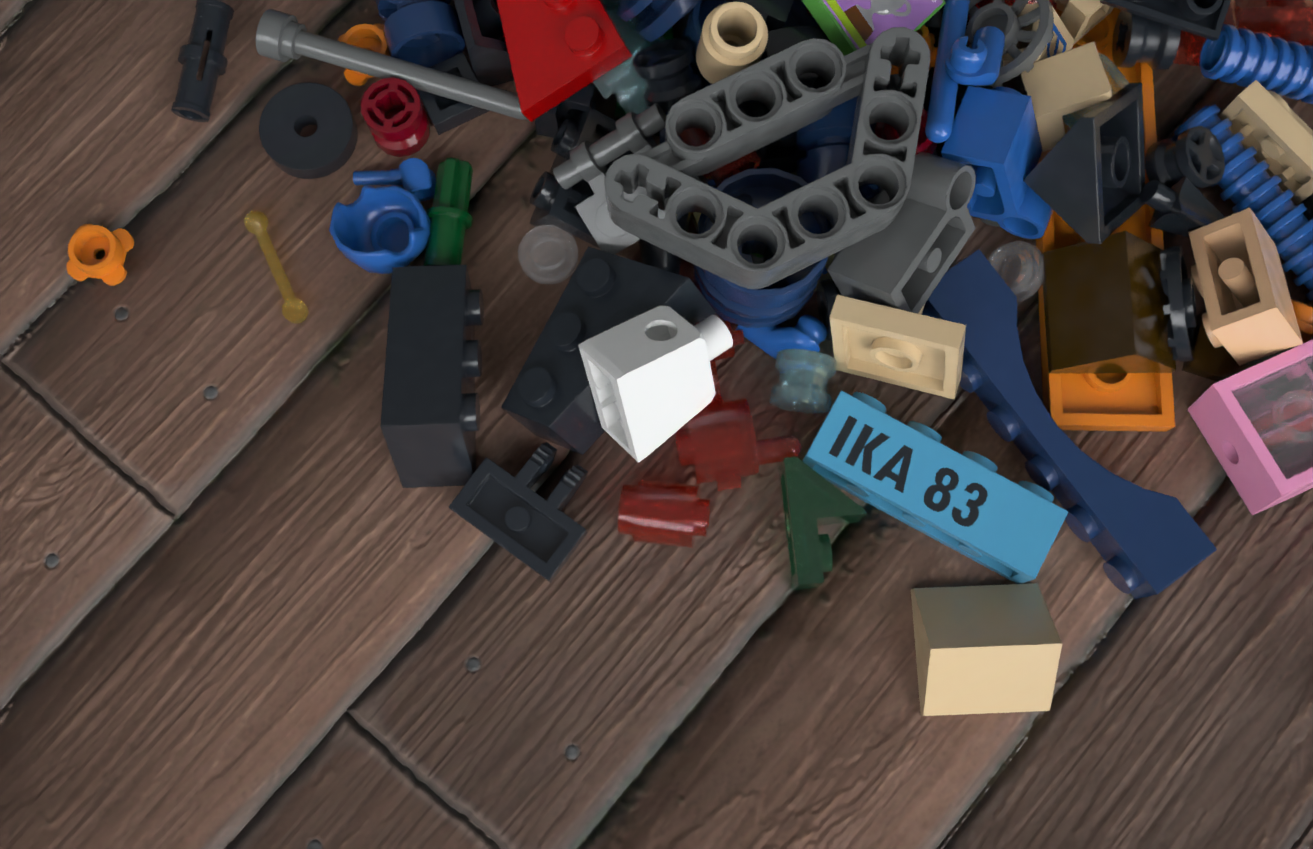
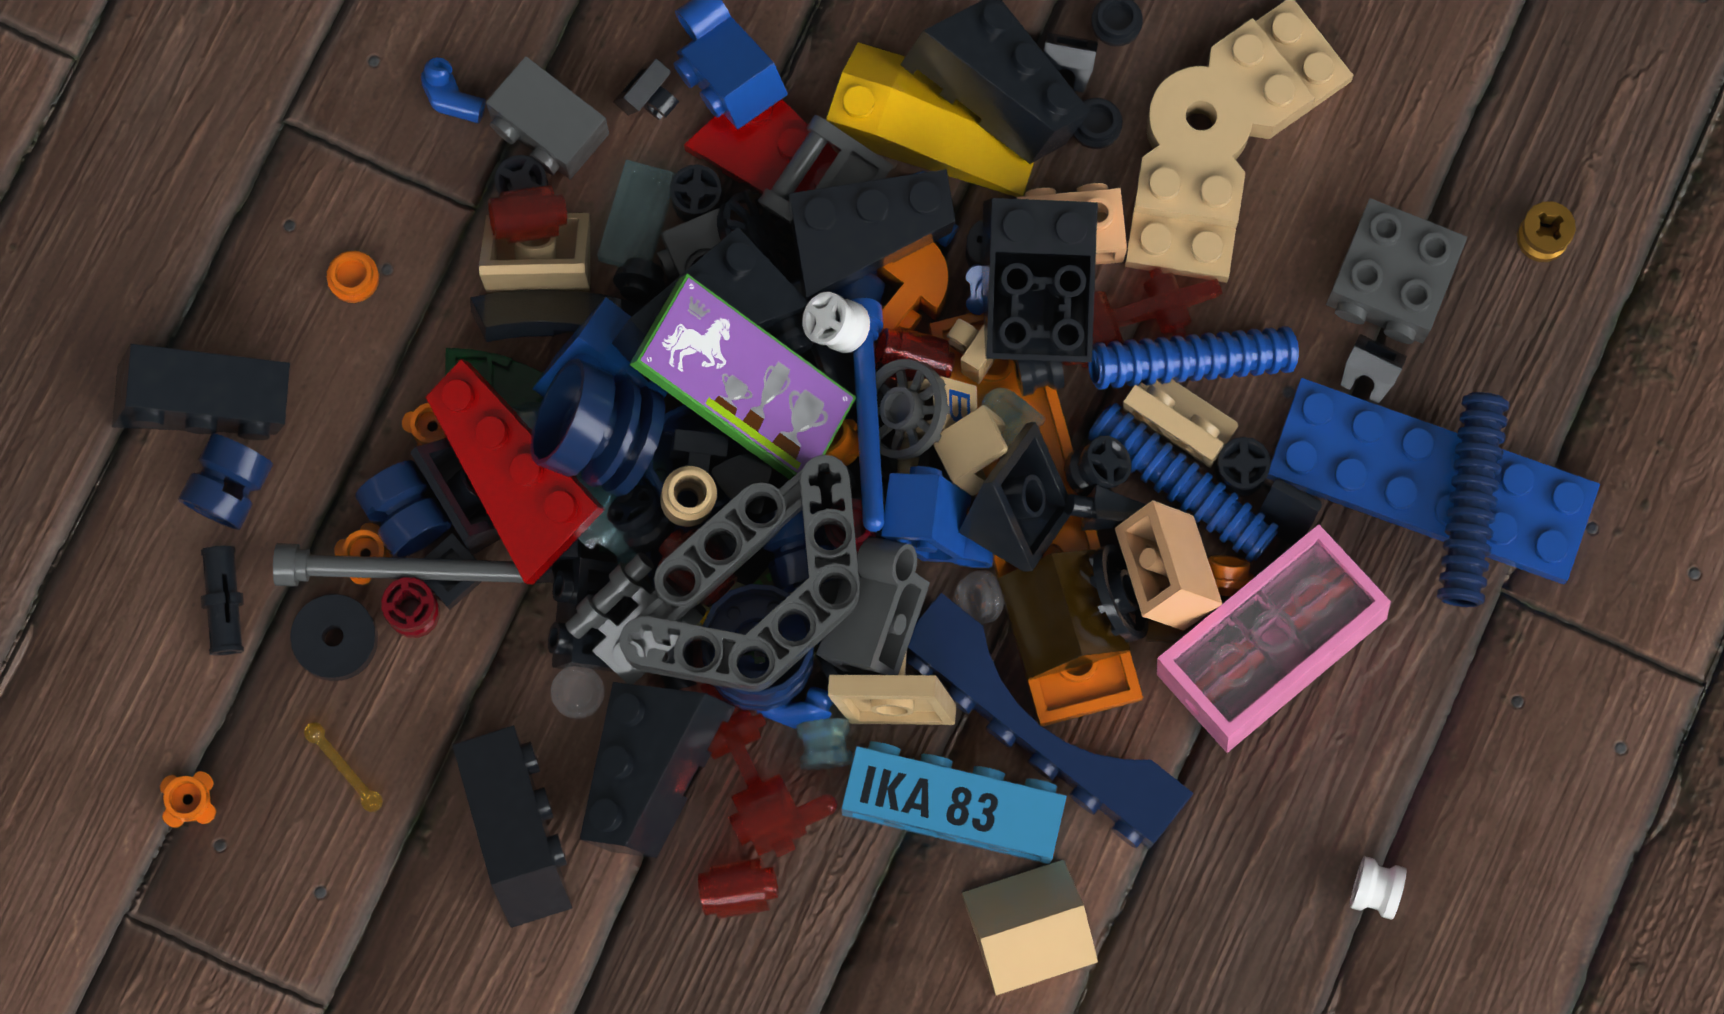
camera: 15 degrees left, 0 degrees up
blue hair [329,185,430,274] -> none
blue hand [353,158,436,201] -> none
dark green axle [423,157,473,266] -> none
black hinge [449,442,588,583] -> none
white torso [578,306,733,462] -> none
clear green slope [778,457,866,590] -> none
blue arm [945,26,1005,86] -> none

